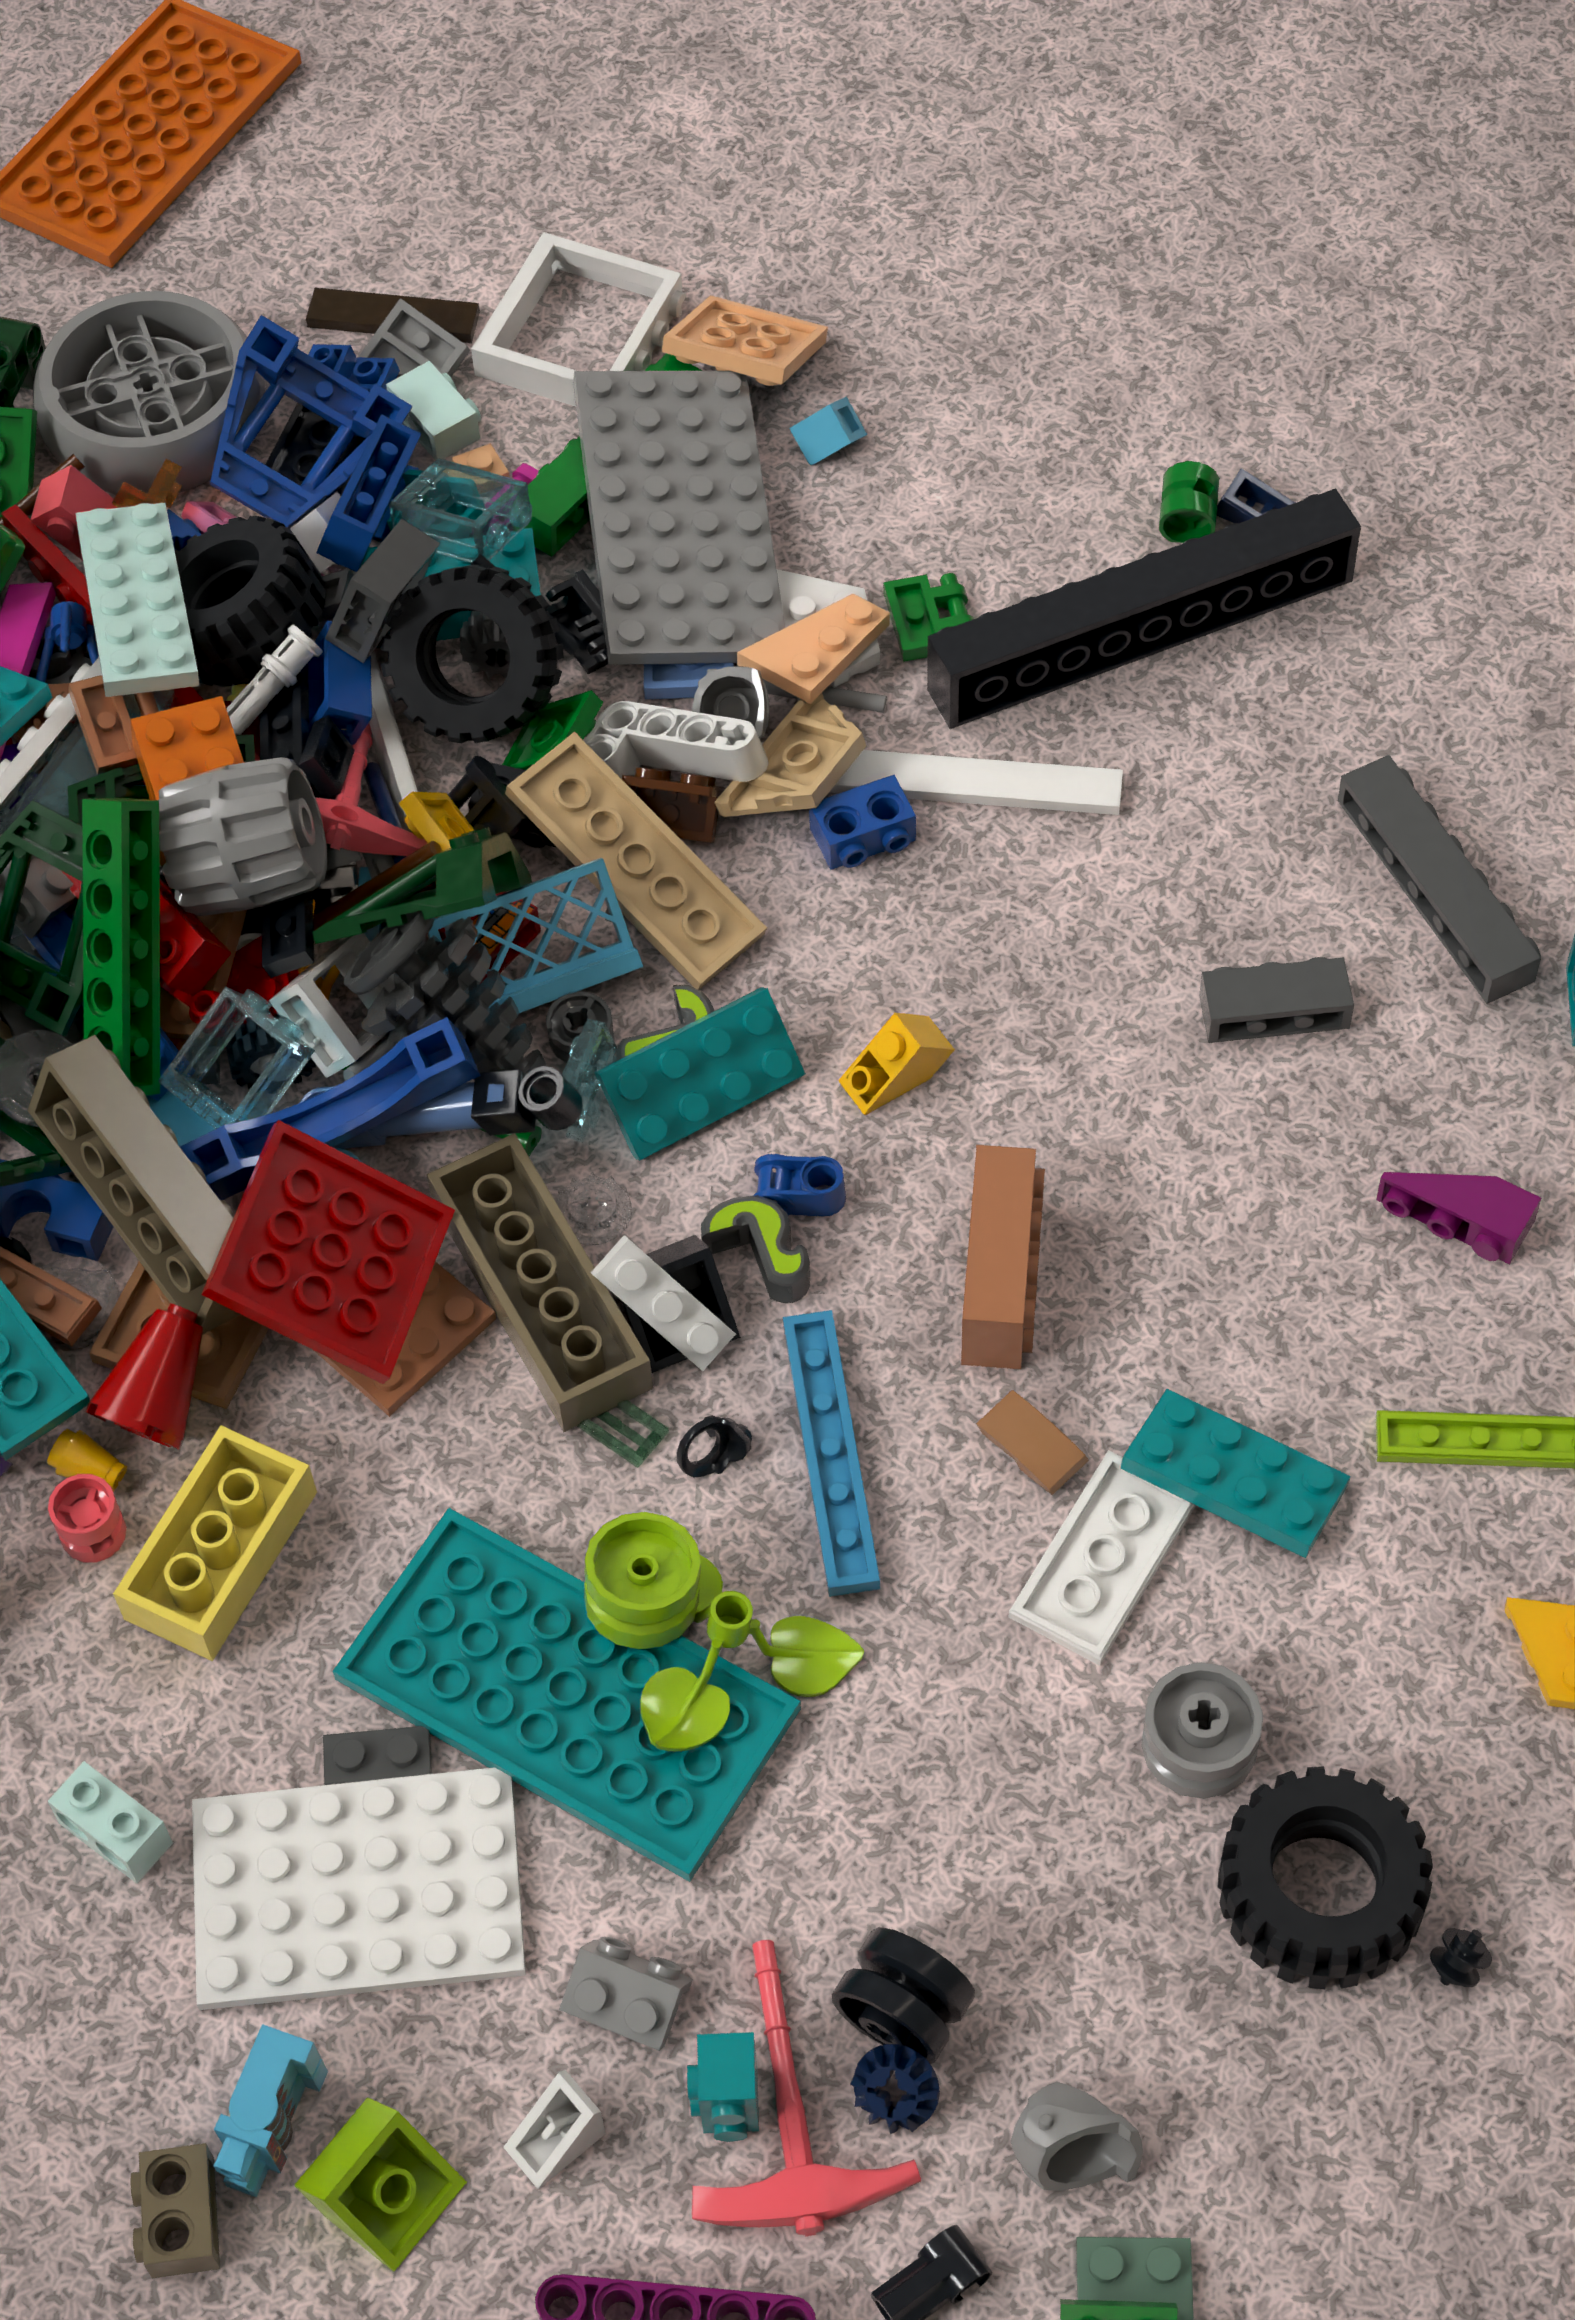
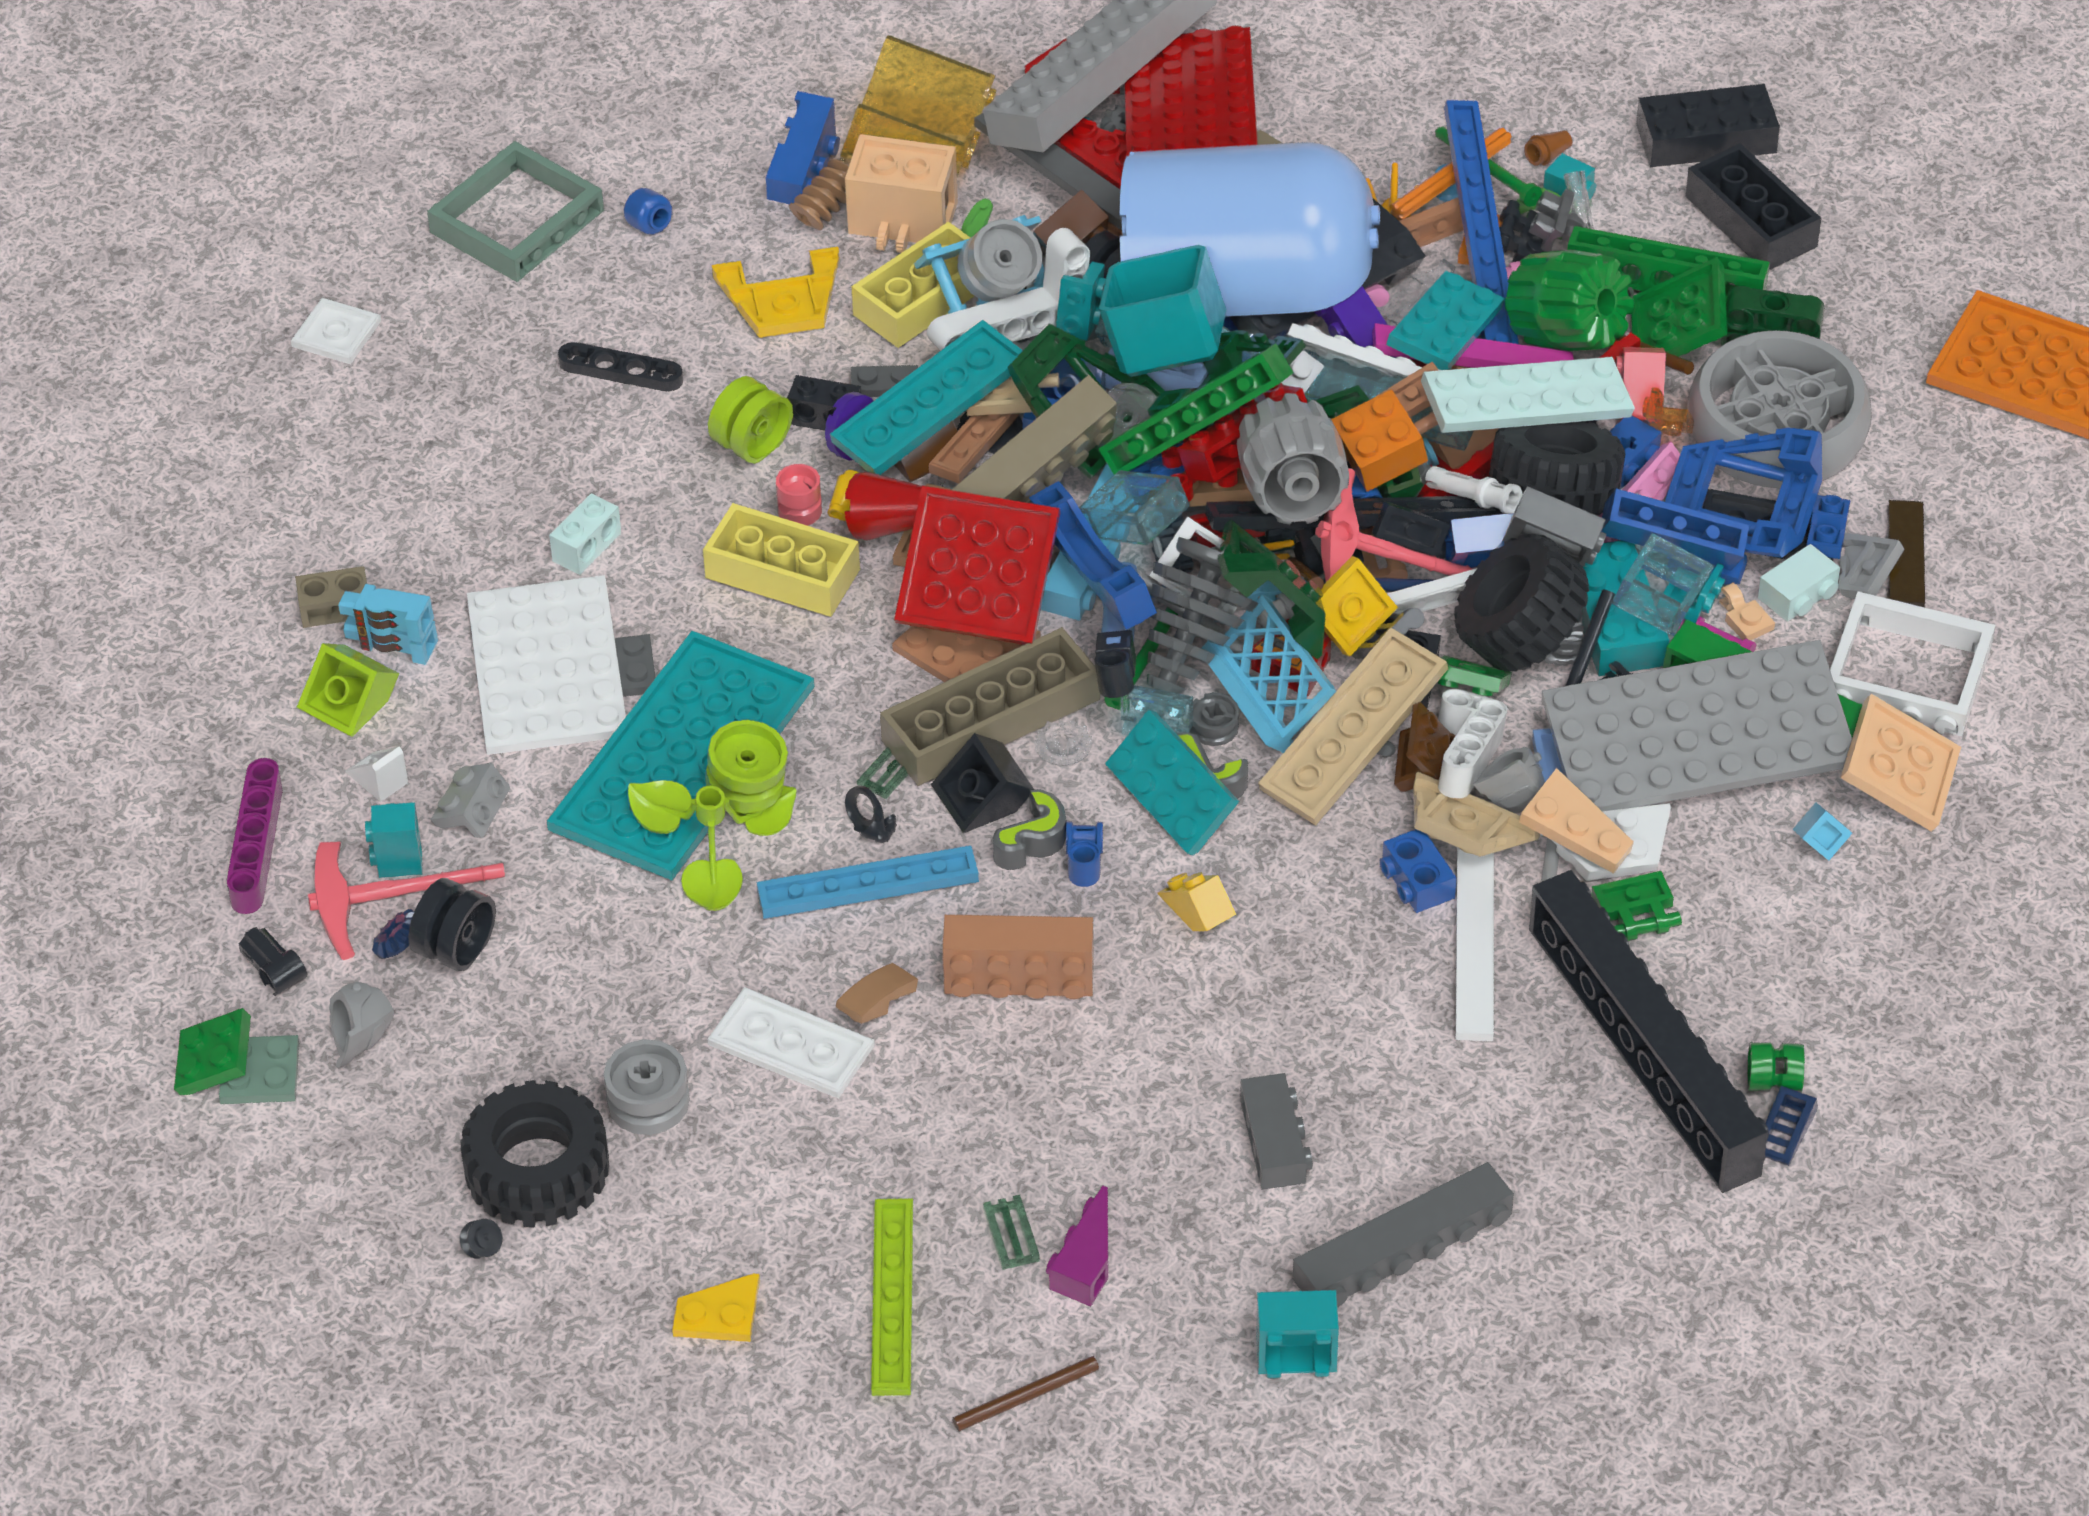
camera: 85 degrees right, 10 degrees down
white plate [591,1235,736,1371] -> none
teal plate [1120,1389,1351,1558] -> none
none -> clear green tile [983,1195,1040,1270]

